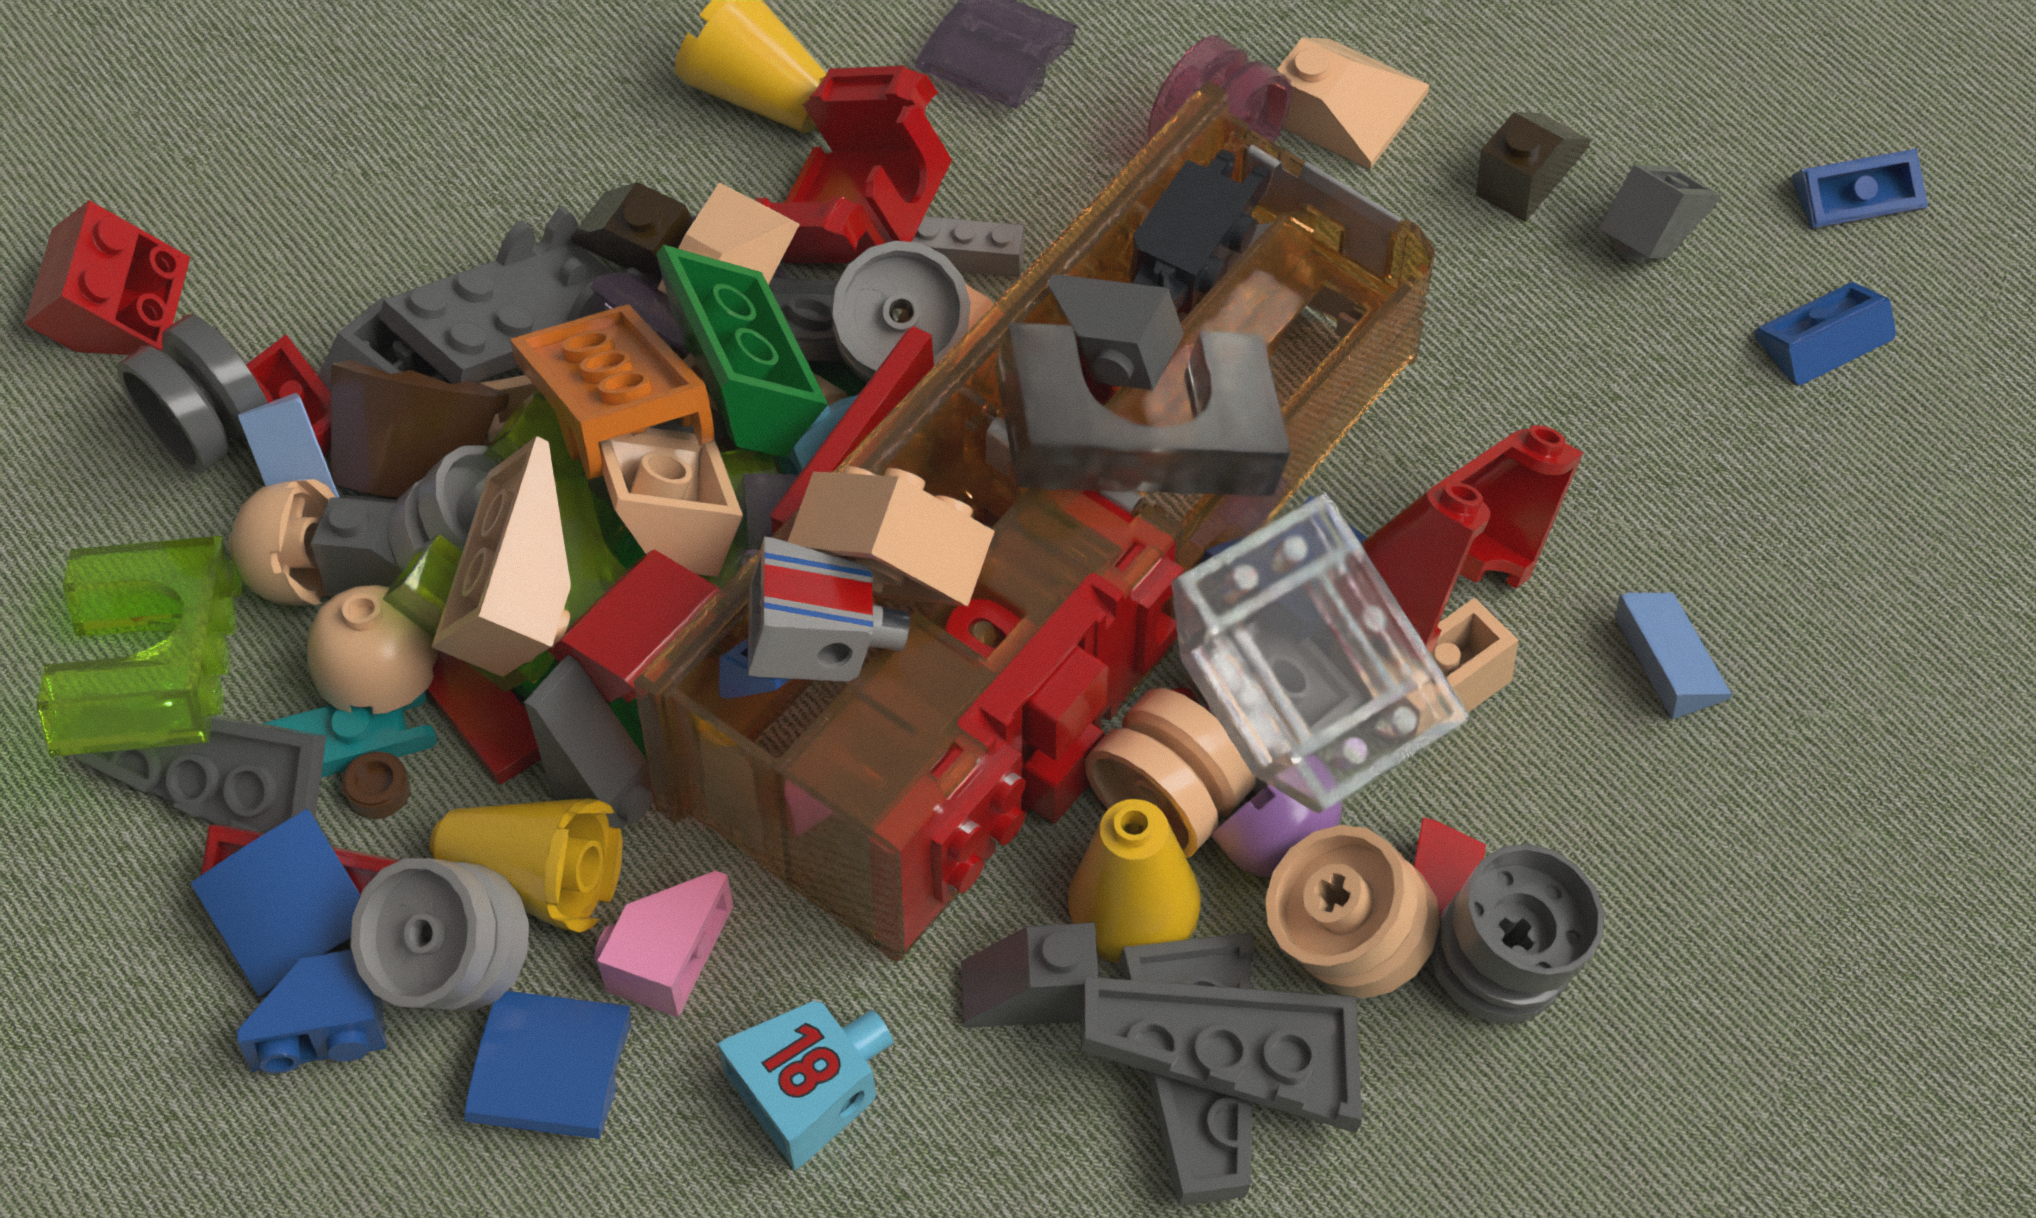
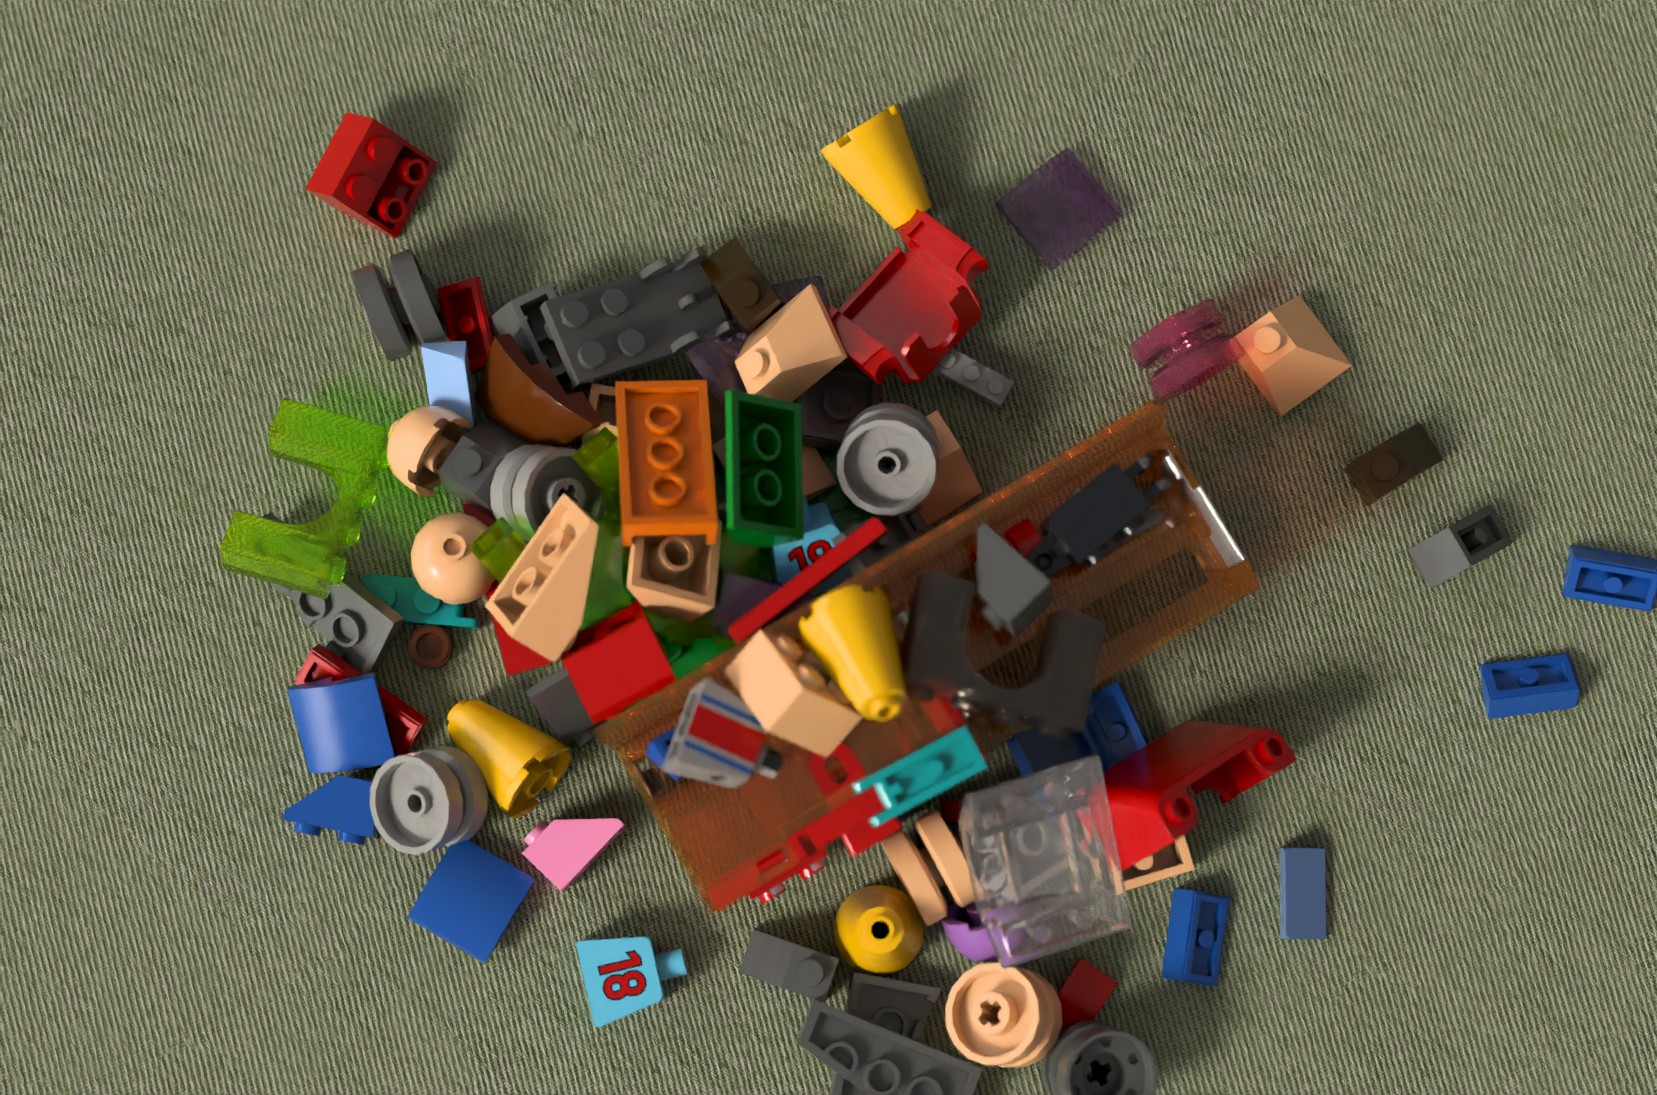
camera: 20 degrees right, 25 degrees up
none -> yellow cone [799,585,906,721]
none -> teal hinge [851,725,988,828]
none -> blue slope [1162,888,1230,987]

